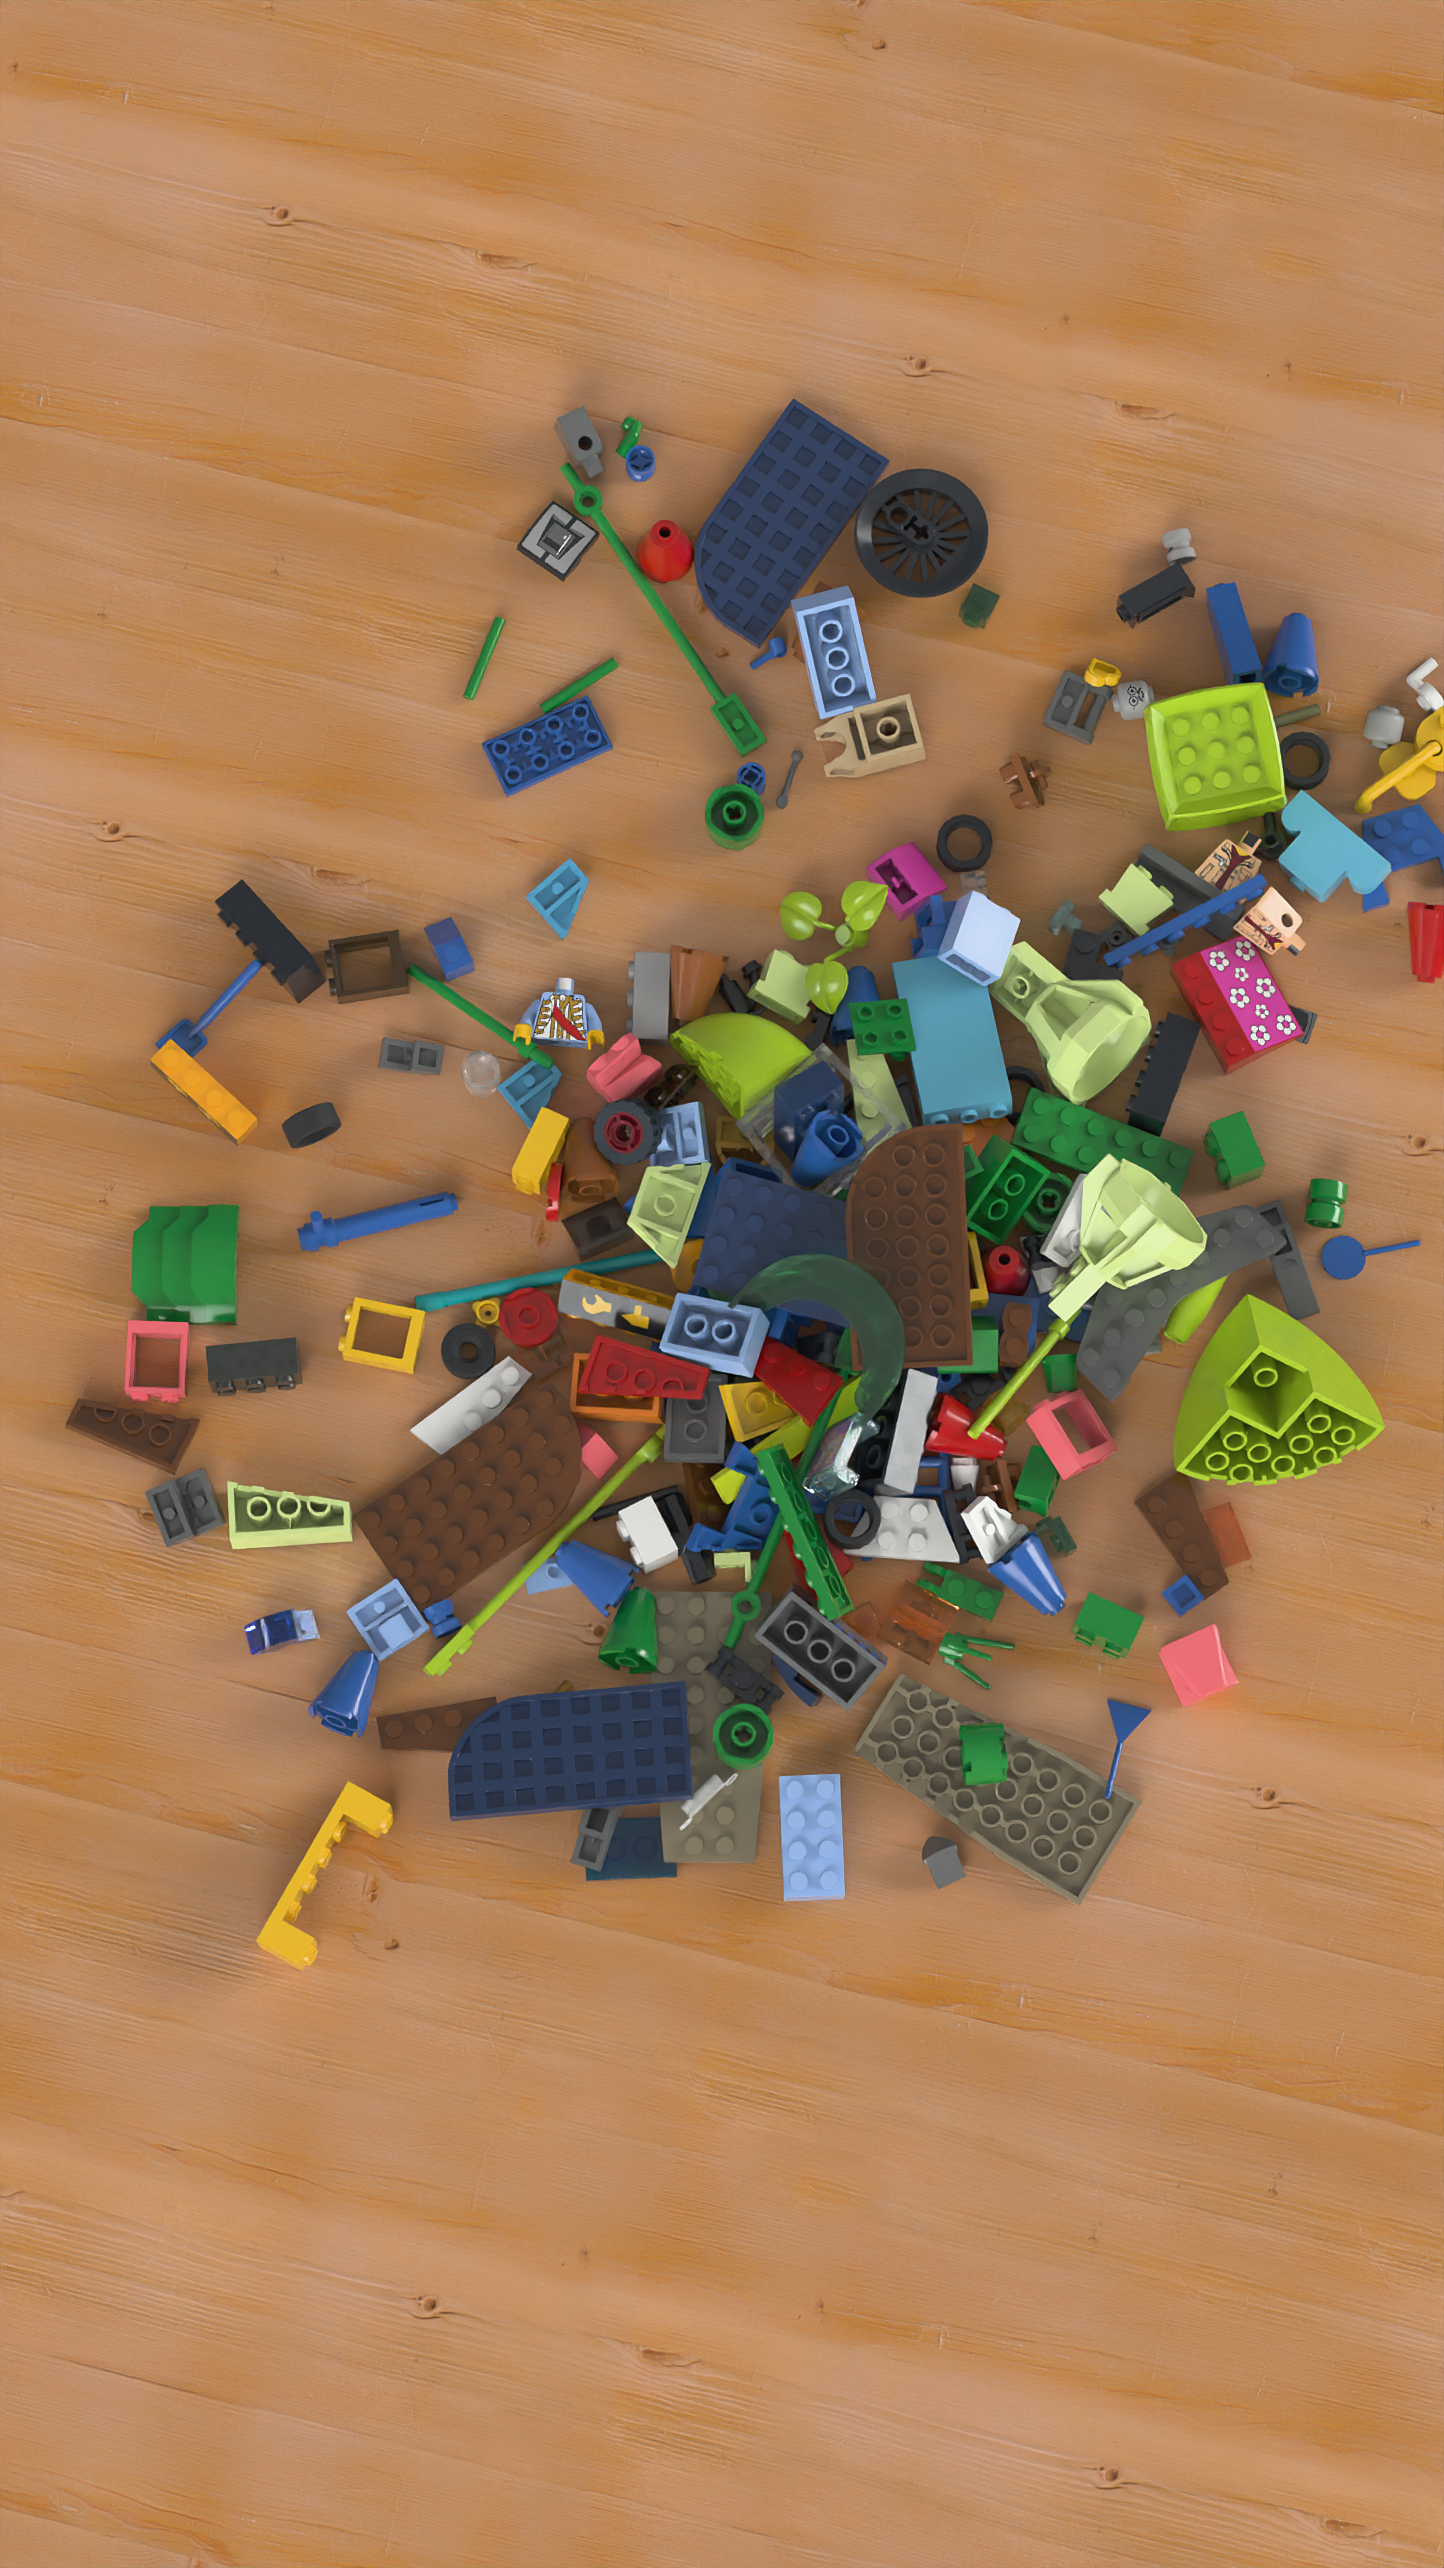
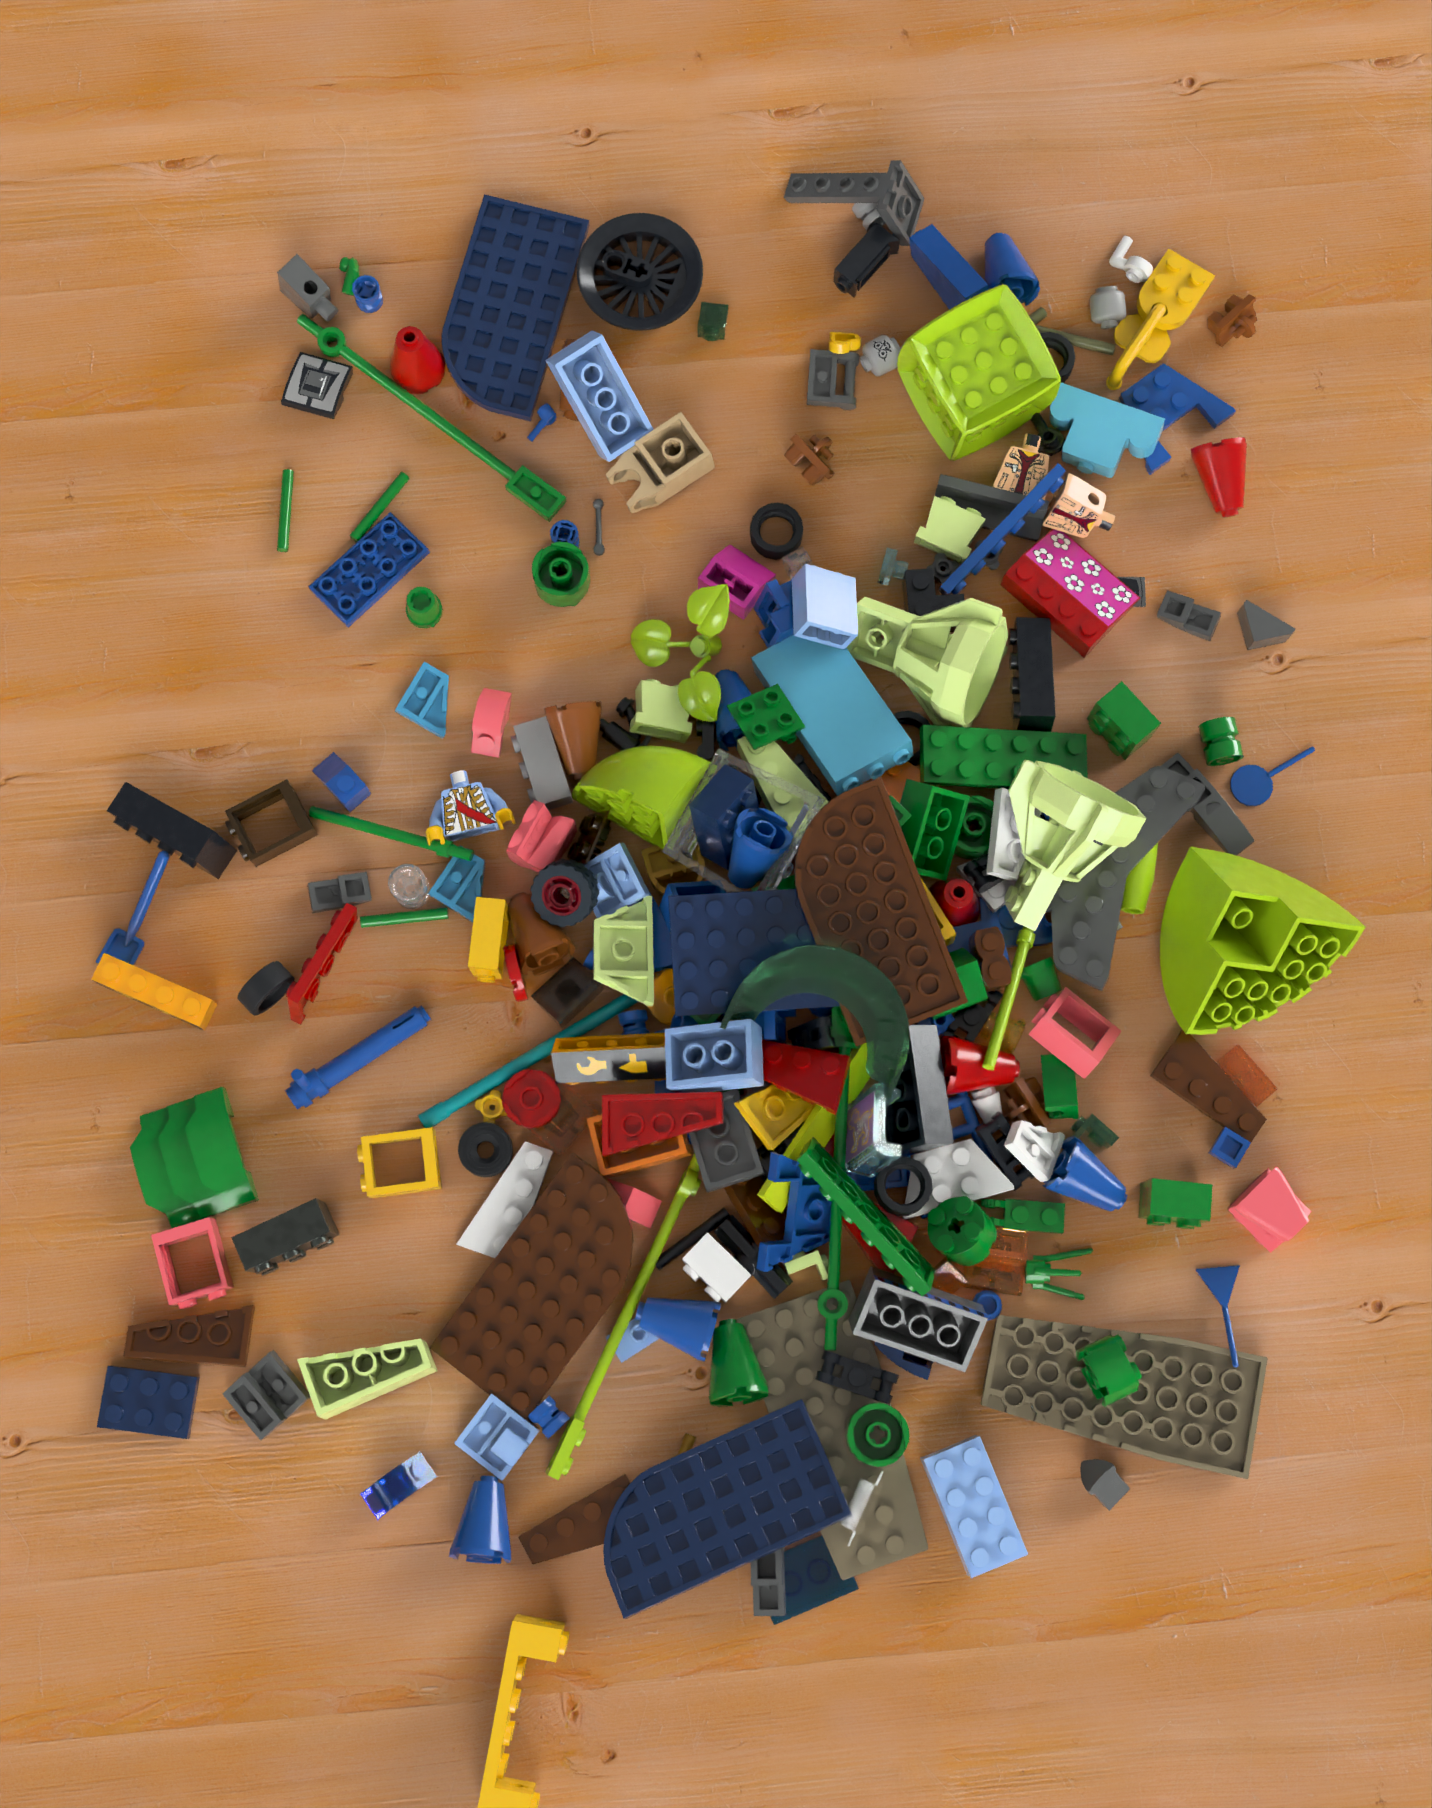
camera: 20 degrees left, 0 degrees up
none -> dark blue plate [97,1366,200,1439]
none -> red wing [286,903,358,1025]
none -> green bar [360,907,449,928]
none -> green piece [406,587,443,628]
none -> coral brick [471,688,512,758]
none -> blue wheel [618,1010,650,1035]
none -> dark grey bracket [784,160,925,246]
none -> green brick [927,1196,997,1266]
none -> blue plate [972,1290,1002,1321]
none -> olive bar [1036,325,1116,355]
none -> dark grey slope [1157,591,1221,641]
none -> dark grey slope [1237,600,1295,650]

